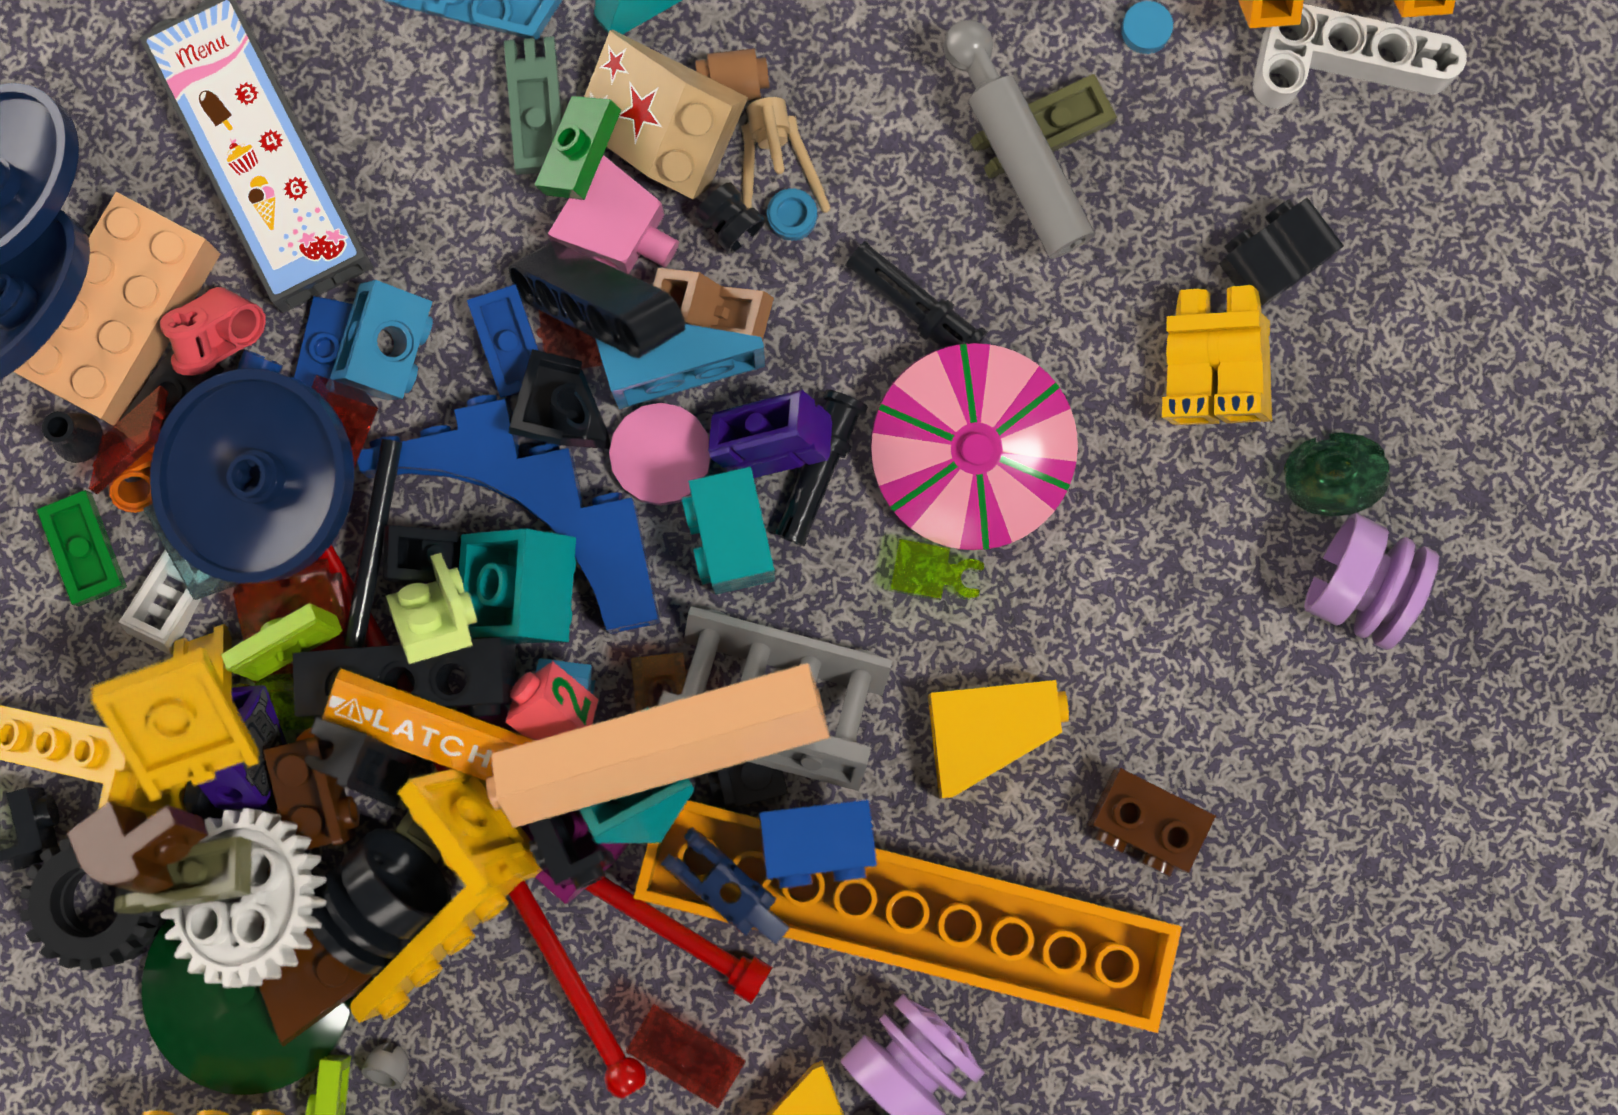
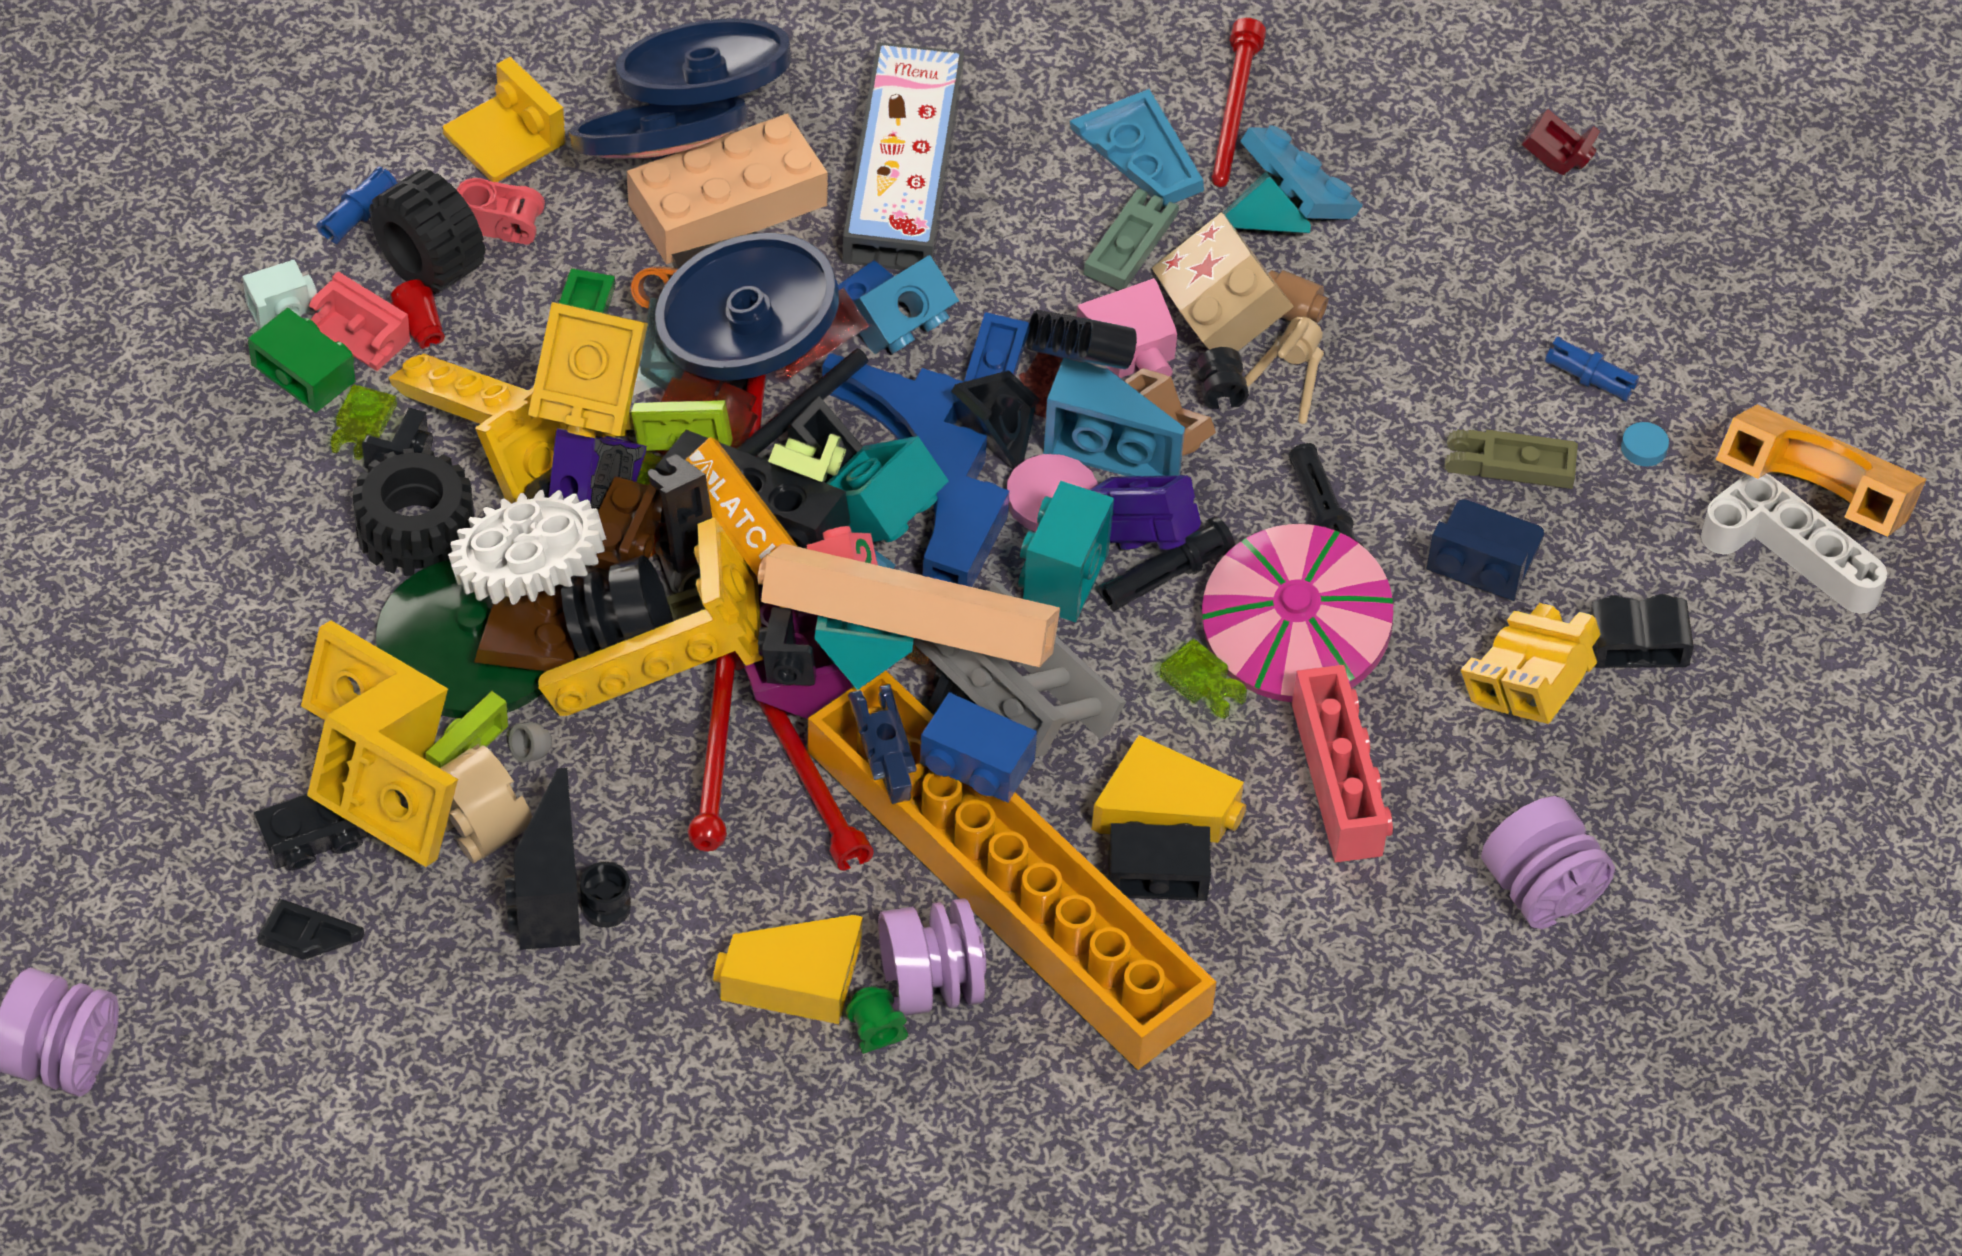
camera: 35 degrees right, 30 degrees down
black cone [42,411,104,463] -> none
brick [68,801,209,894] -> none
clear red piece [89,386,168,494] -> none
olive hinge [115,836,252,914] -> none
coral piece [160,287,266,376] -> none
plate [534,96,621,200] -> none
clear red brick [625,1003,746,1109] -> none
dark azure tile [767,188,817,241] -> none
light grey piece [943,20,1096,259] -> none
reddish brown brick [1087,768,1216,877] -> none
clear green tile [1284,432,1391,517] -> none
none -> black brick [1108,821,1211,901]
none -> coral brick [1292,665,1393,863]
none -> dark blue bracket [1426,499,1544,601]

